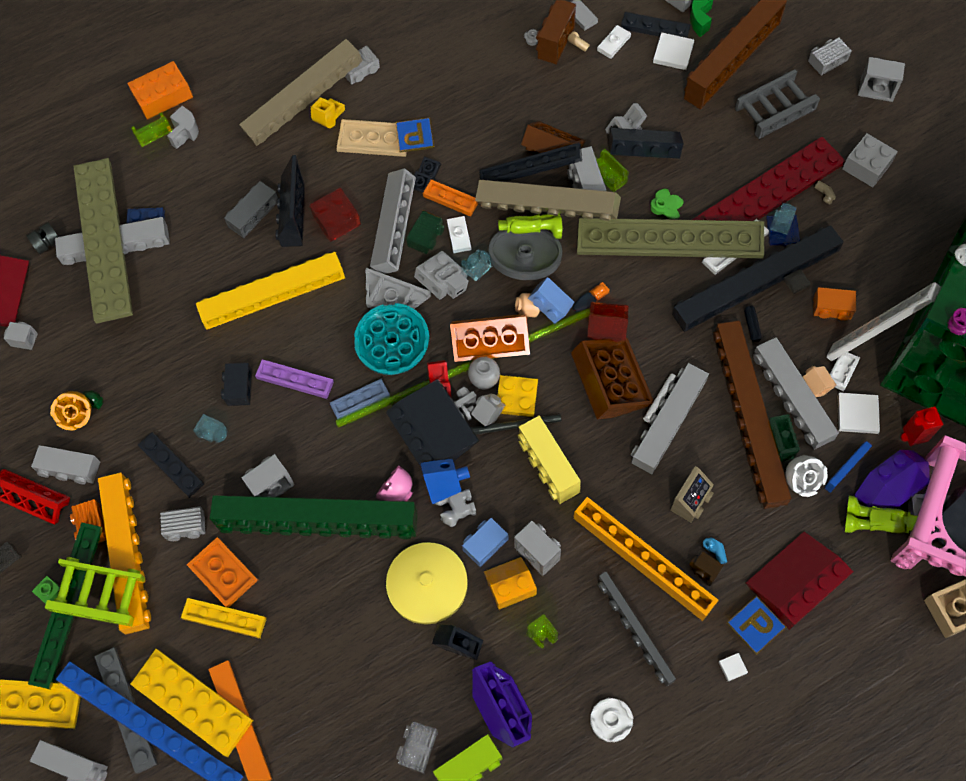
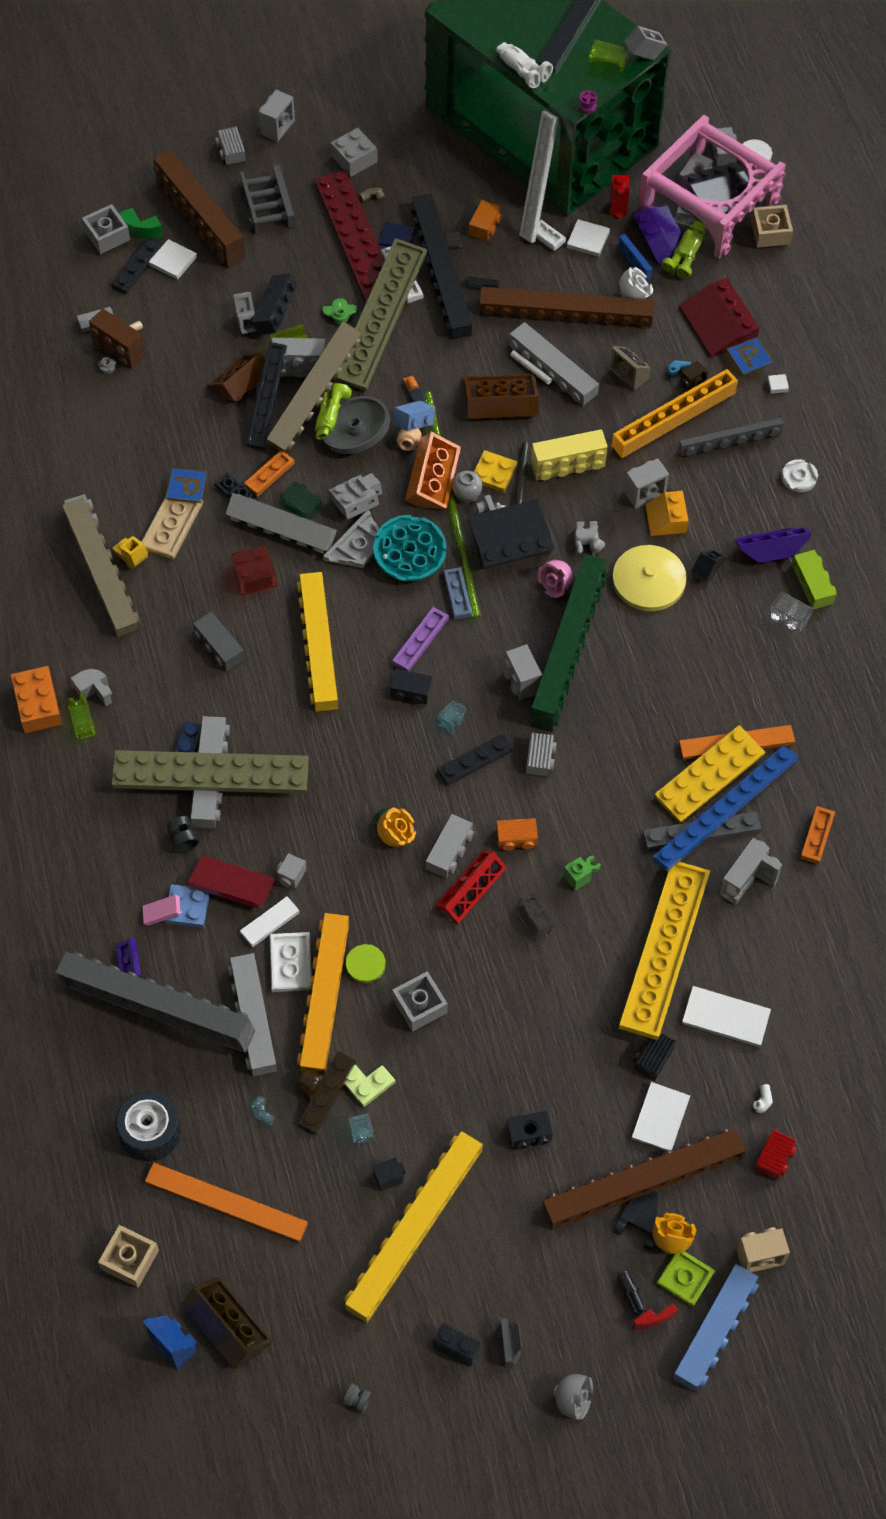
camera: 80 degrees left, 5 degrees down
dark green plate [28,522,103,690] -> none
lime fence [45,557,145,627] -> none
light orange brick [98,473,151,635] -> none
yellow plate [181,598,266,638] -> none
orange plate [187,537,258,608] -> none
black slope [275,155,305,247] -> none
blue torso [421,459,470,504] -> none
red slope [427,360,452,398] -> none
white plate [447,216,471,253] -> none
clear light blue brick [461,249,492,281] -> none
medium blue brick [462,518,509,567] -> none
light grey brick [471,393,506,426] -> none
clear neon green hinge [527,614,558,649] -> none
clear red brick [587,302,629,342] -> none
white plate [597,25,631,59] -> none
light grey brick [753,337,839,450] -> none
clear green brick [769,414,801,461] -> none
clear light blue brick [770,203,797,235] -> none
light nougat brick [803,366,836,397] -> none

